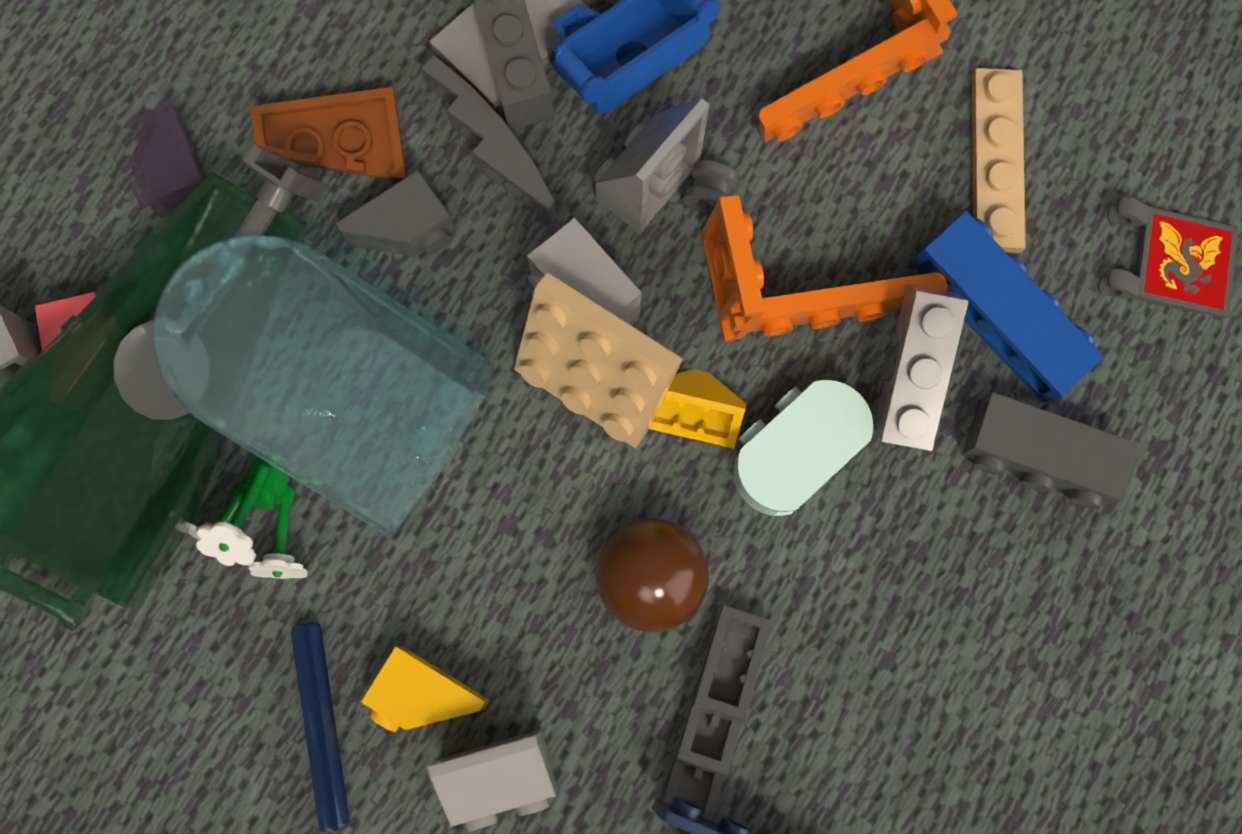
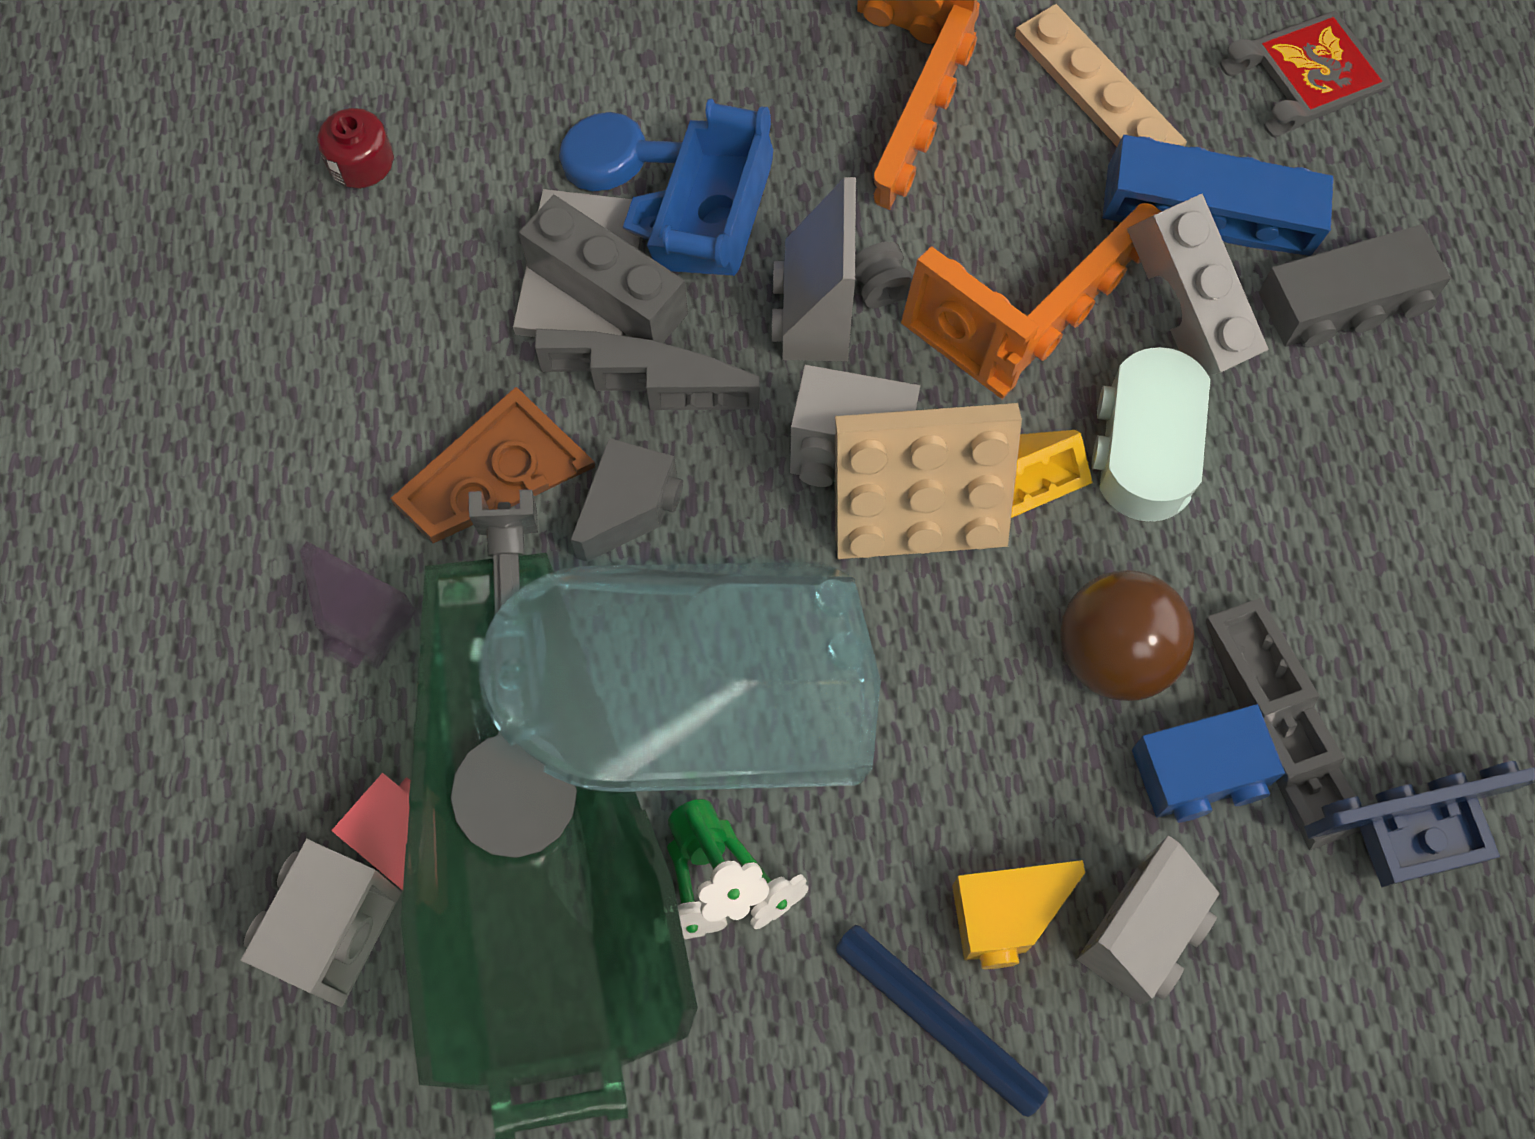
camera: 35 degrees left, 10 degrees down
none -> blue brick [1132,704,1285,823]

